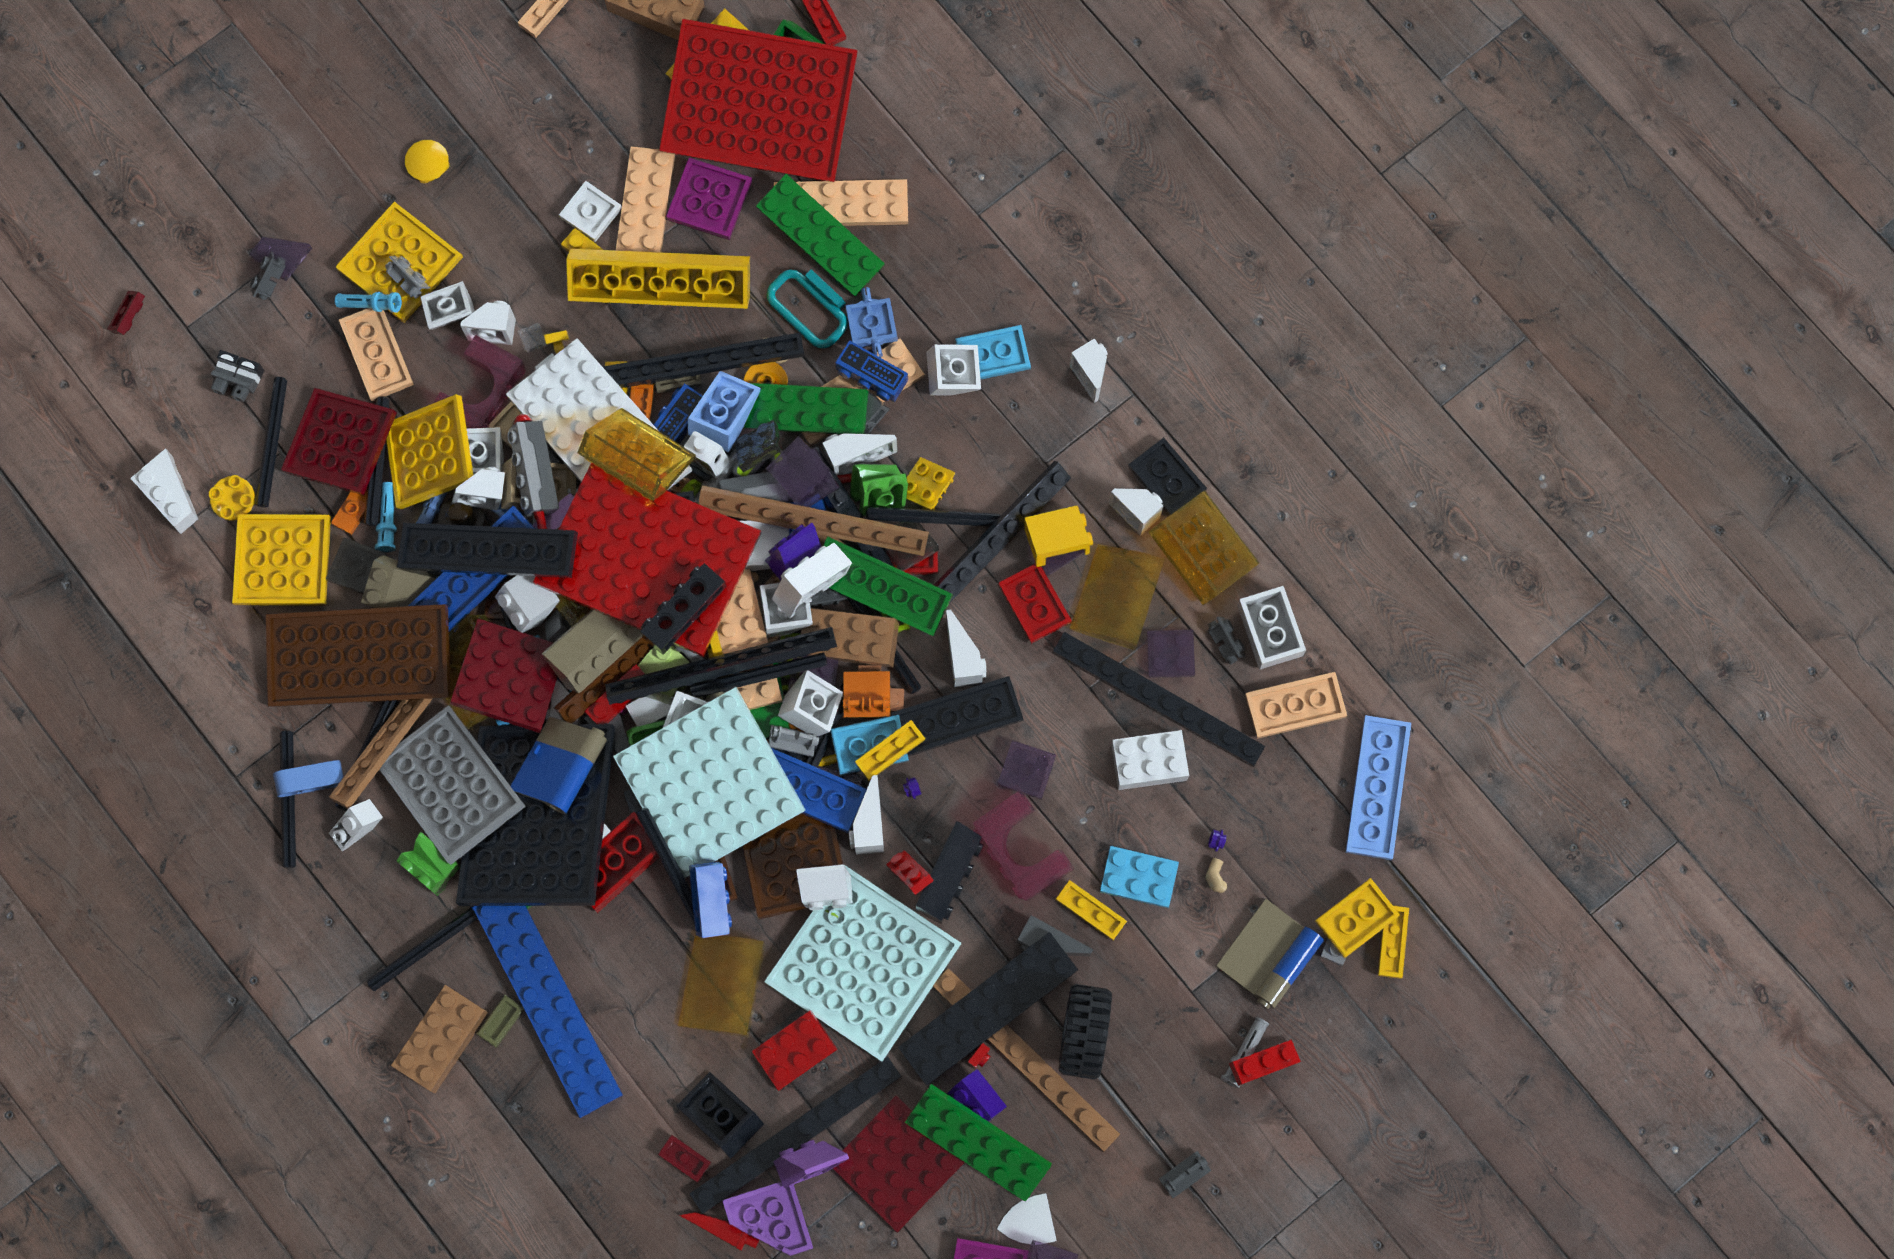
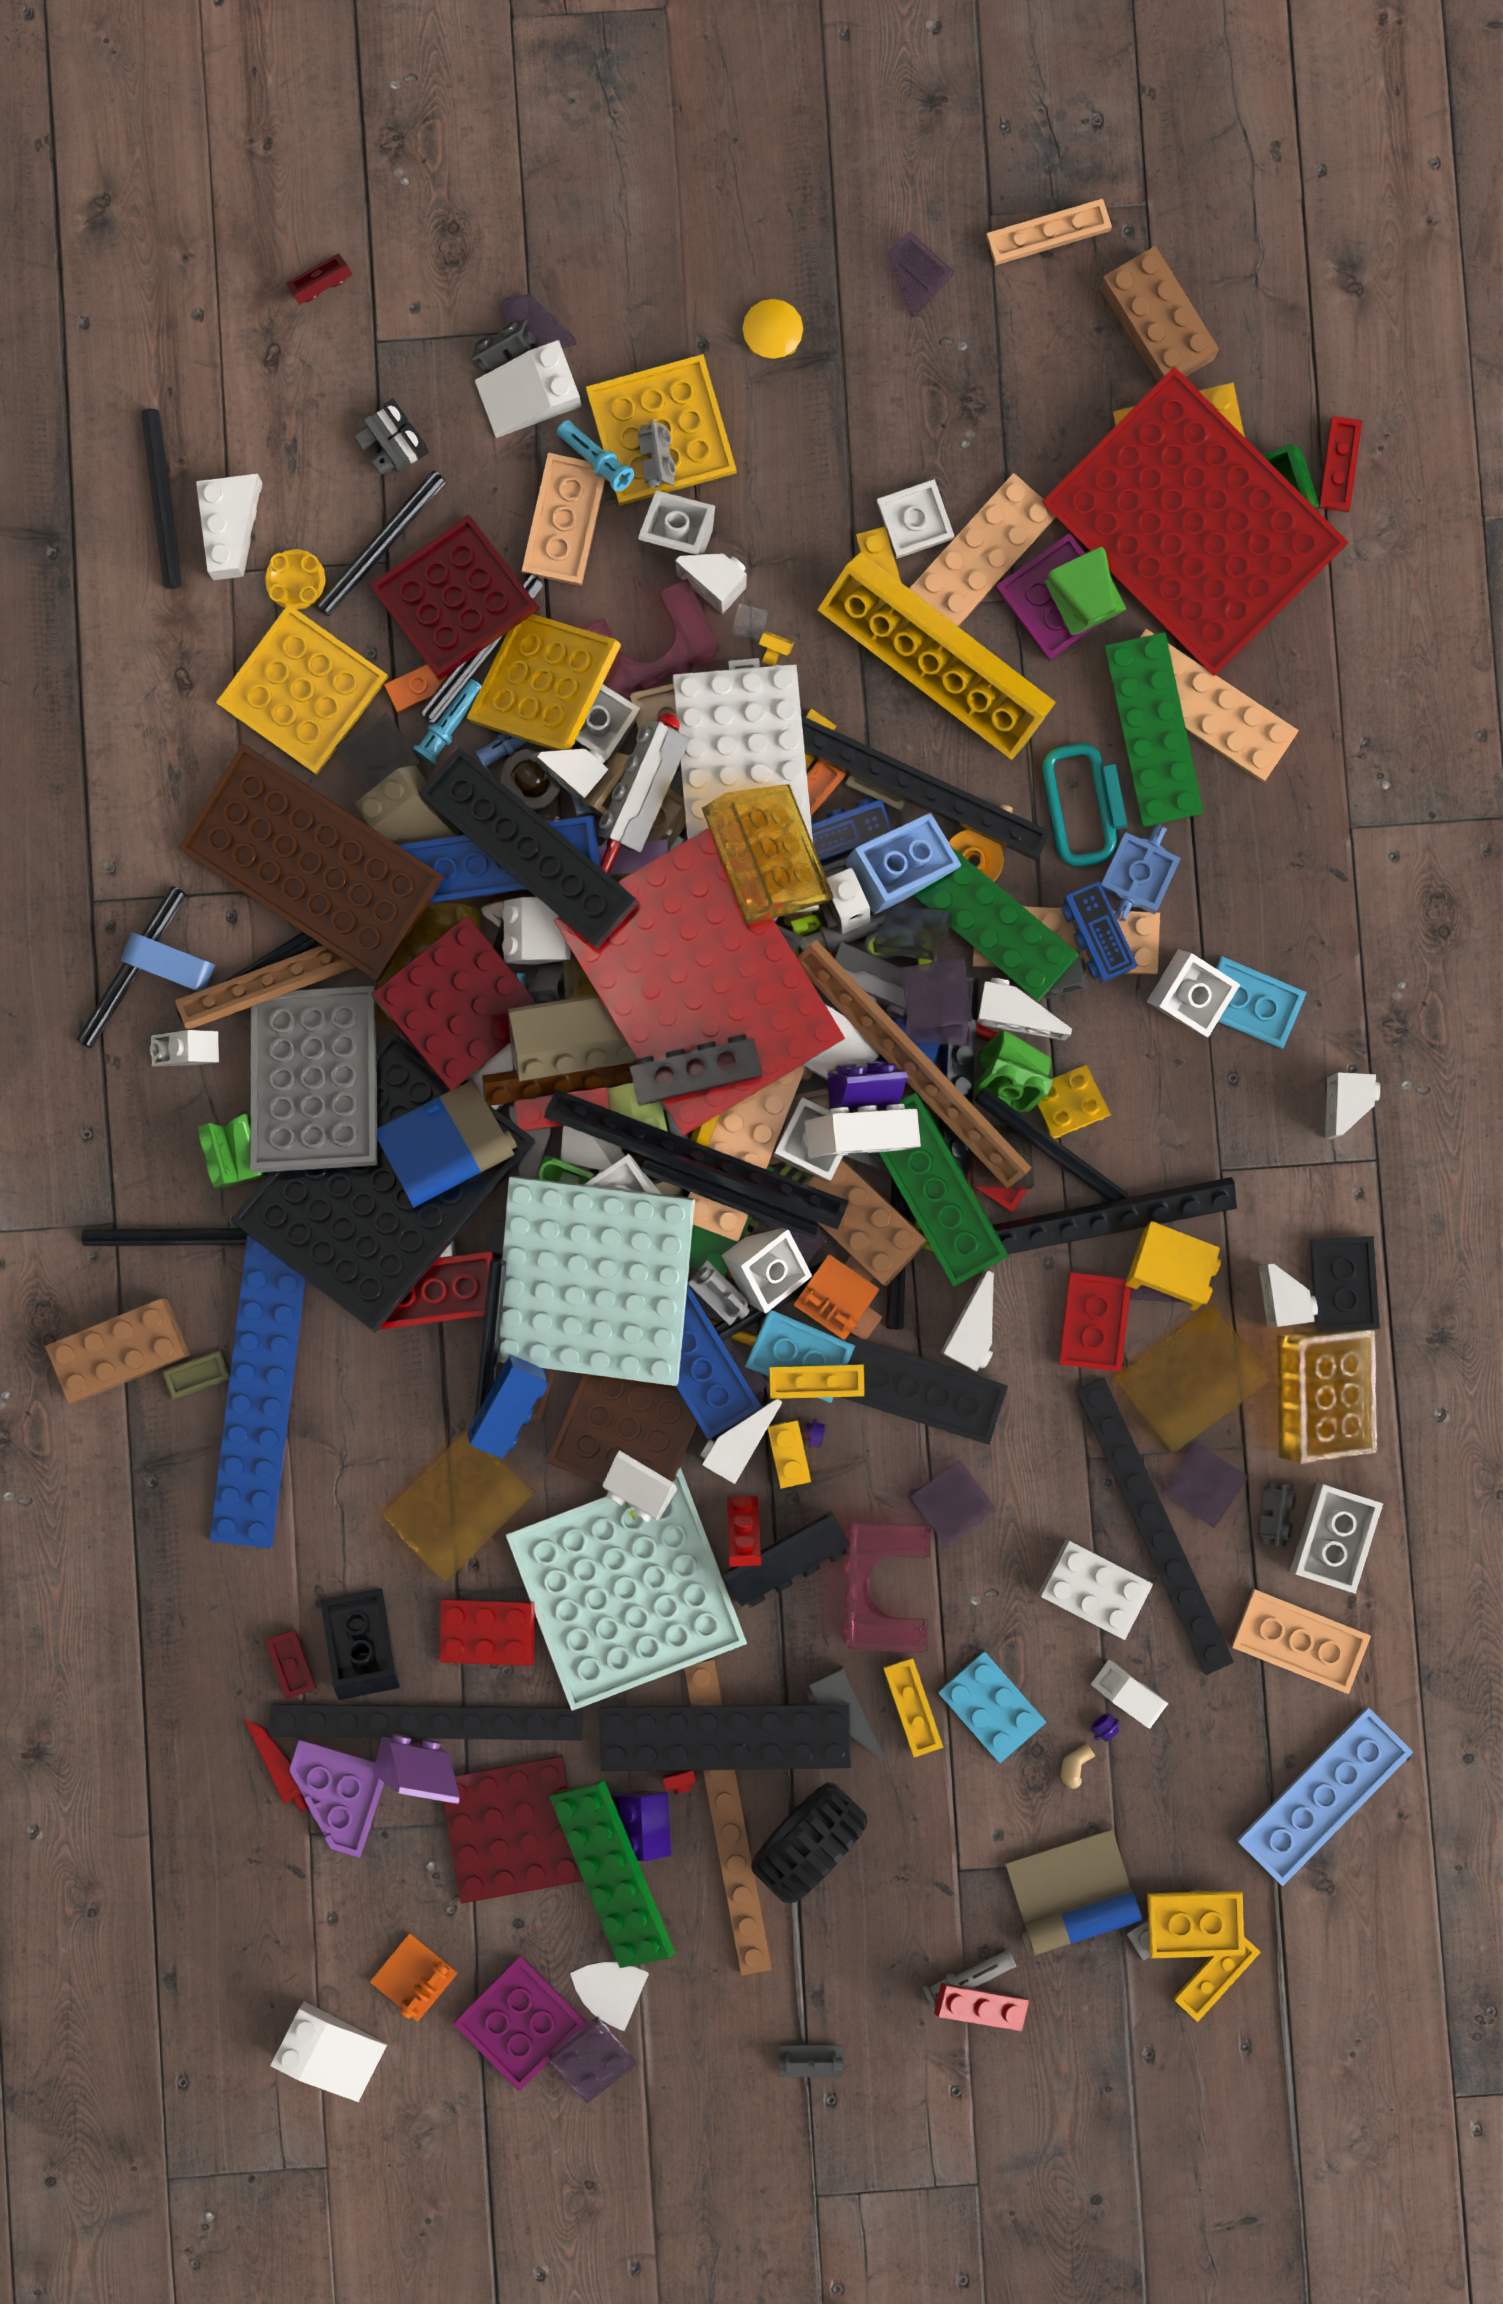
camera: 30 degrees right, 10 degrees up
none -> black axle [141,409,182,589]
none -> white slope [475,340,582,438]
none -> yellow brick [767,1420,811,1489]
none -> clear purple wing [888,231,954,317]
none -> bright green piece [1044,547,1126,635]
none -> white slope [1091,1660,1168,1729]

